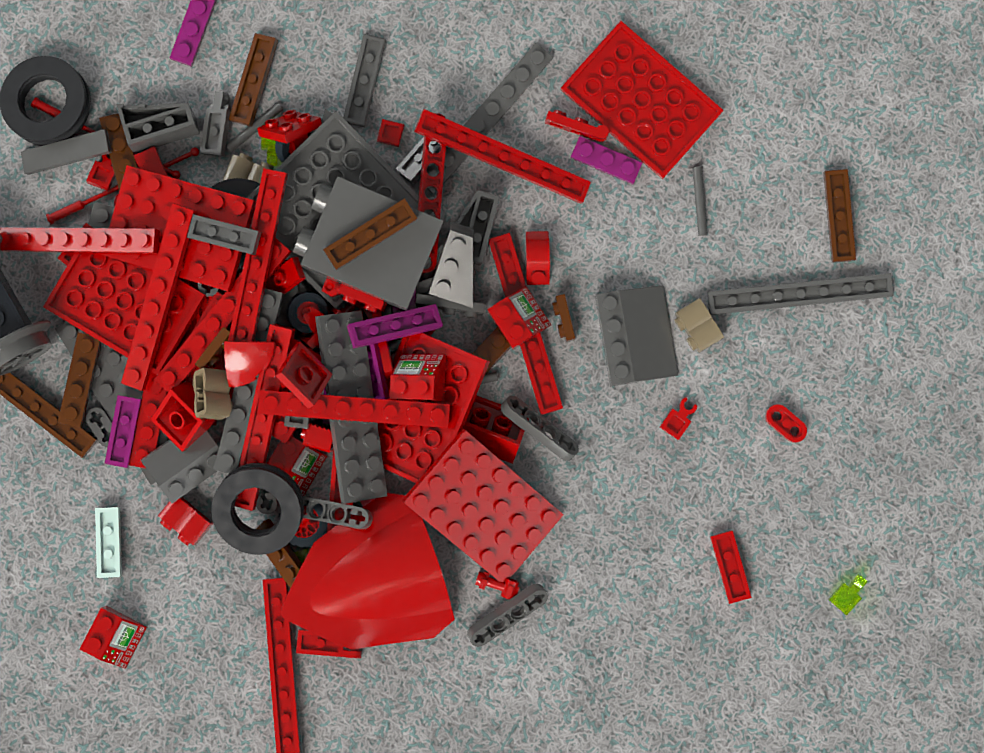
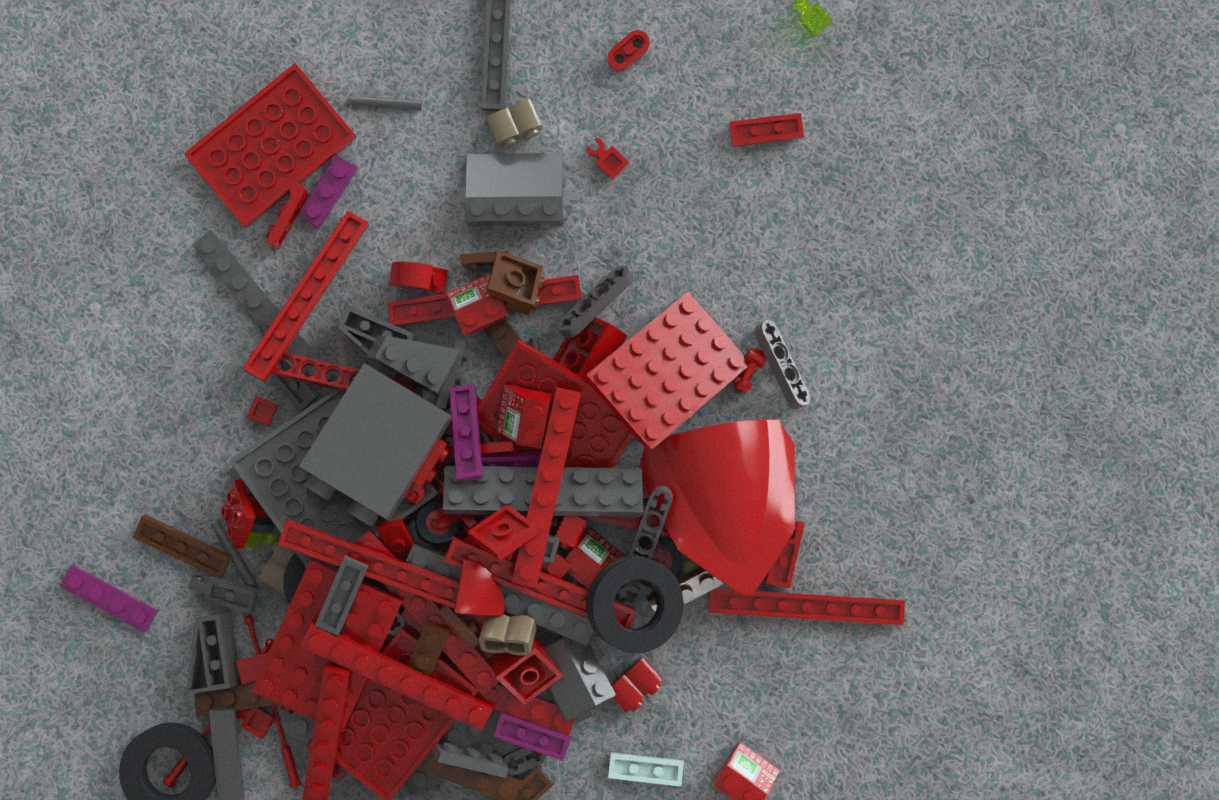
camera: 80 degrees left, 0 degrees up
reddish brown plate [323,198,417,270] -> none
dark grey tile [343,34,386,128] -> none
none -> reddish brown plate [408,620,451,676]
none -> dark grey plate [432,743,509,778]
none -> reddish brown plate [486,250,544,315]

